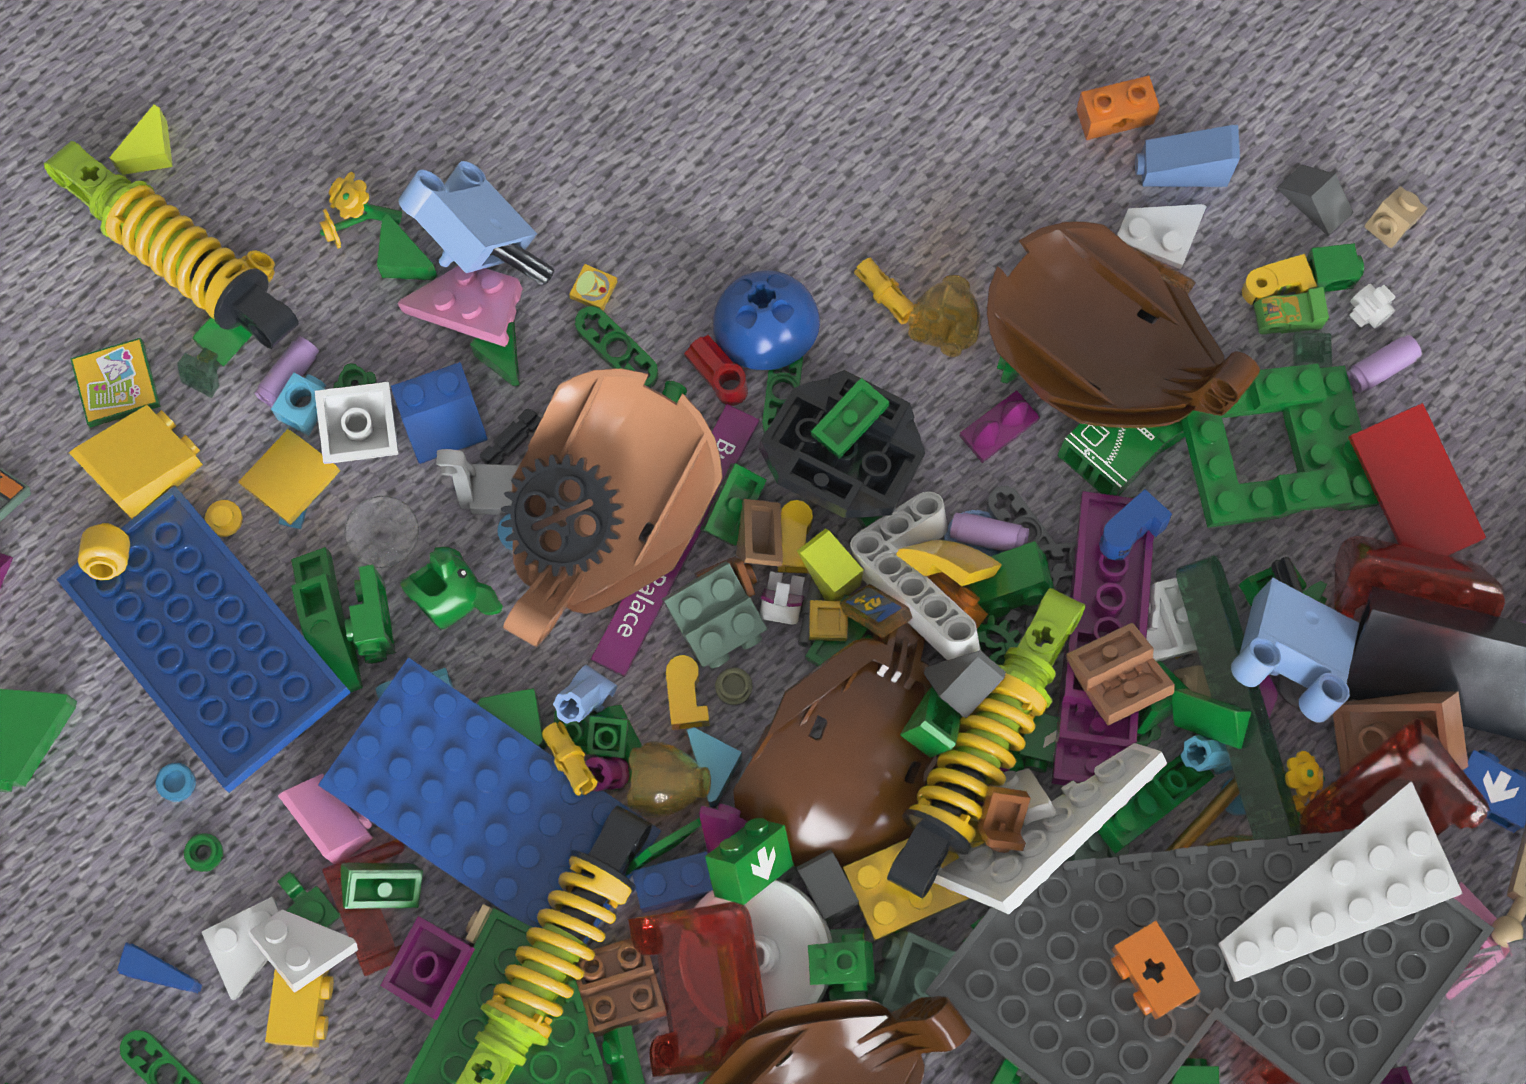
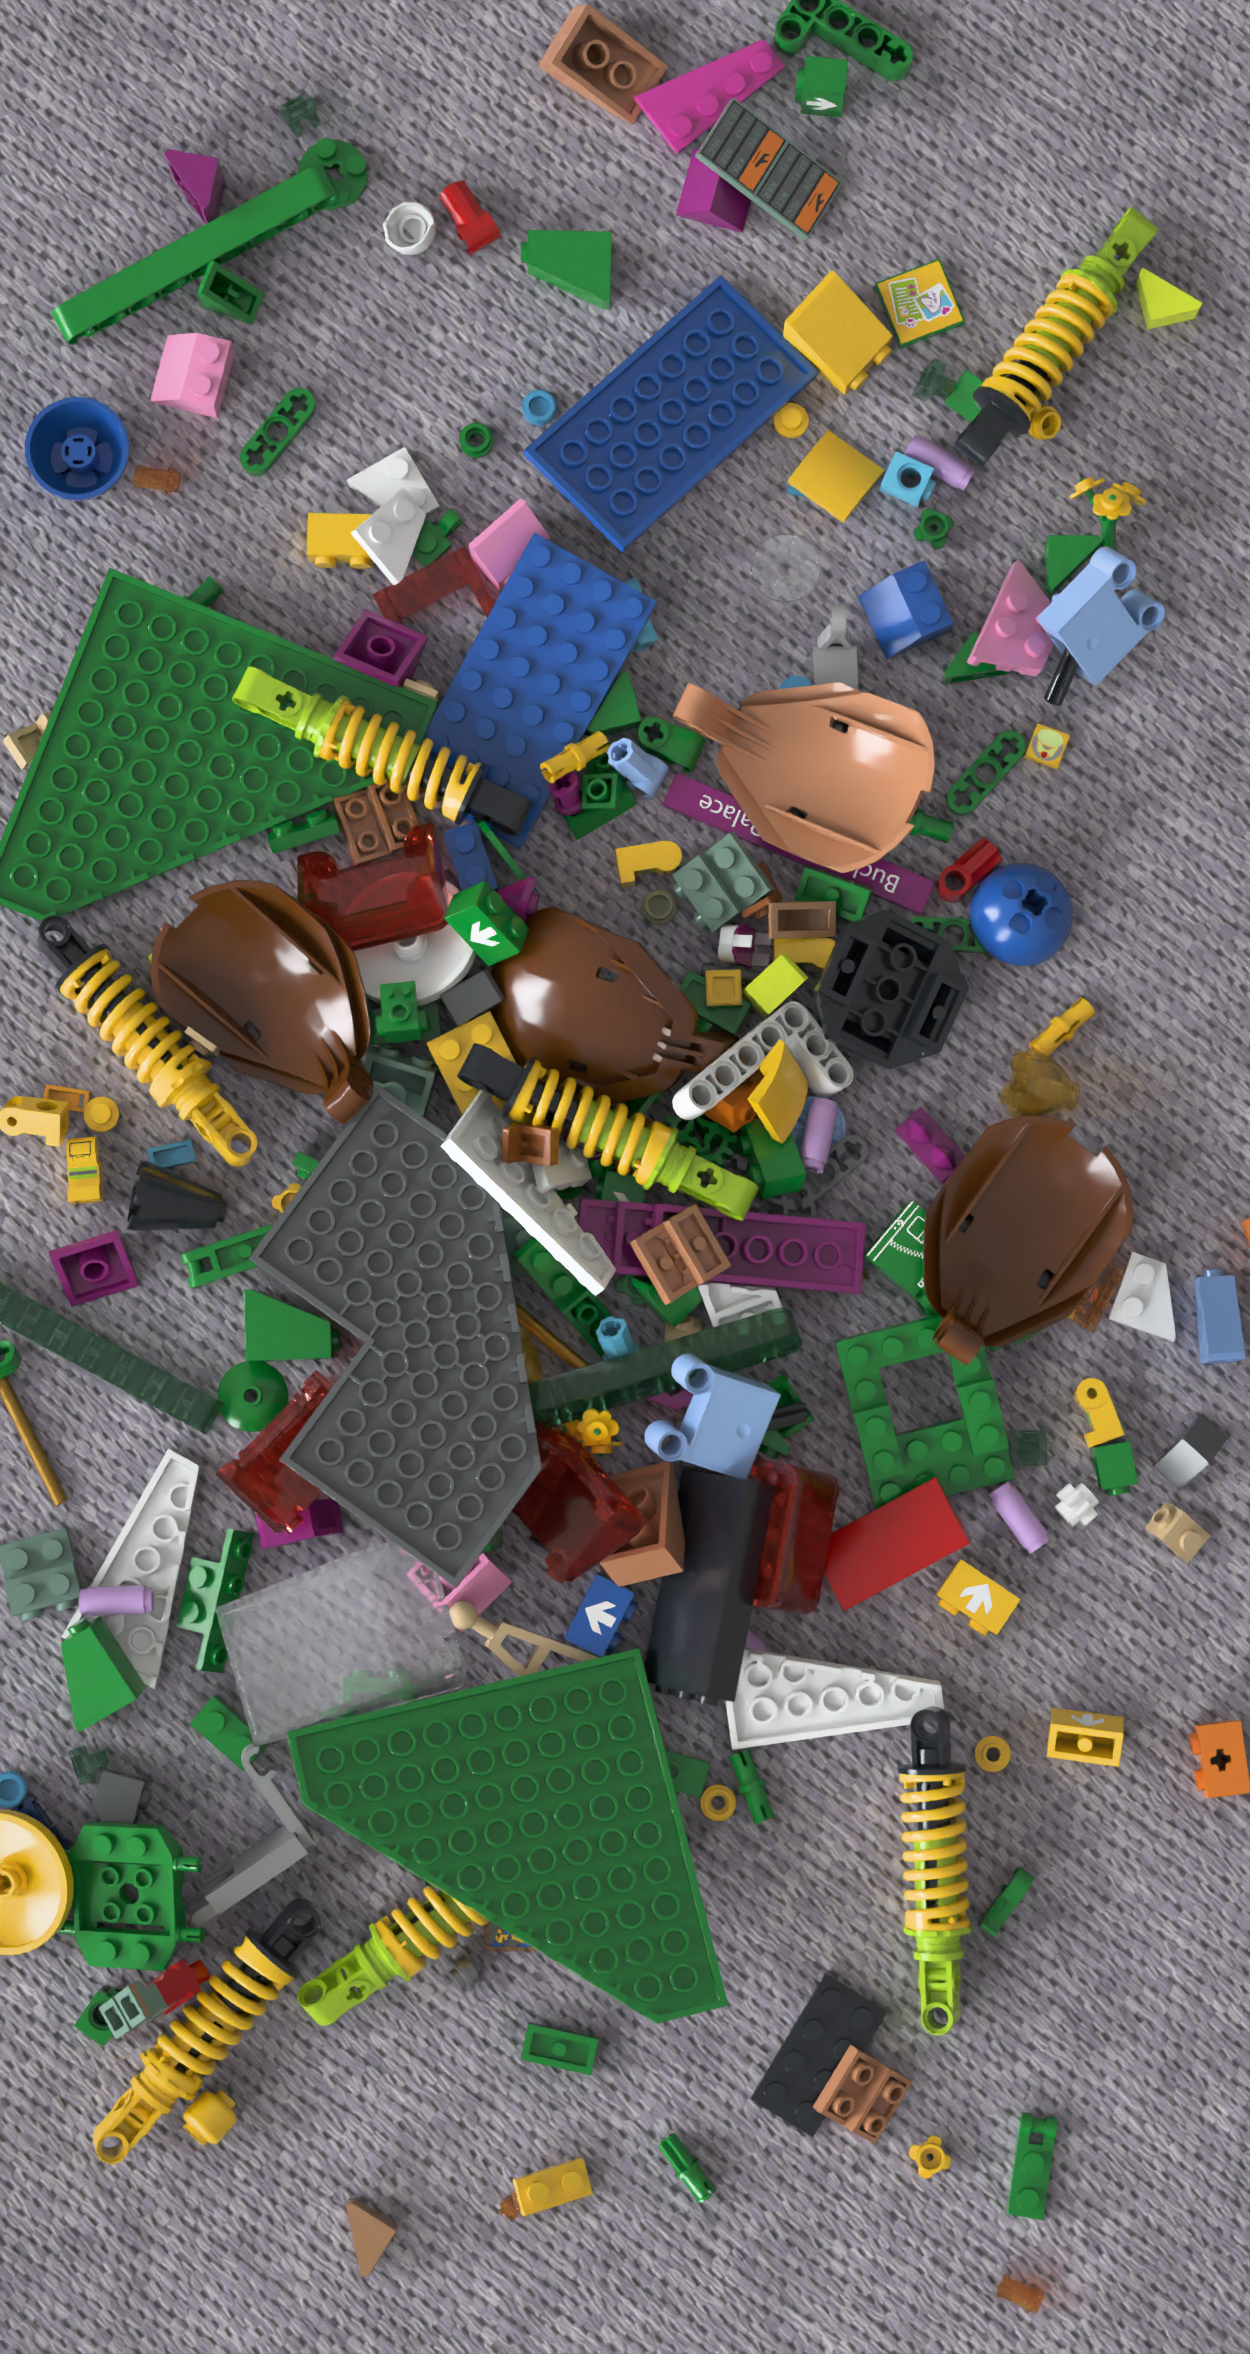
camera: 90 degrees right, 10 degrees up
yellow head [77,523,130,580] -> none
blue slope [117,942,202,994] -> none
green slope [291,547,363,692] -> none
white slope [315,382,398,464] -> none
green slope [341,863,423,909] -> none
green plate [345,564,396,664] -> none
green piece [400,547,503,631] -> none
black axle [480,408,541,465] -> none
black gear [501,454,624,577] -> none
clear yellow piece [627,741,711,818] -> none
medium azure slope [687,727,742,807] -> none
green plate [811,378,889,459] -> none
tile [840,584,913,638] -> none
green slope [900,686,961,758] -> none
slope [924,650,1006,718] -> none
blue leg [1099,489,1172,560] -> none
orange brick [1111,921,1201,1020] -> none
green slope [1172,689,1251,749] -> none
white wing [1219,781,1463,982] -> none
bright green leg [1254,287,1329,334] -> none
none -> green piece [637,717,706,773]
none -> yellow brick [935,1559,1021,1637]

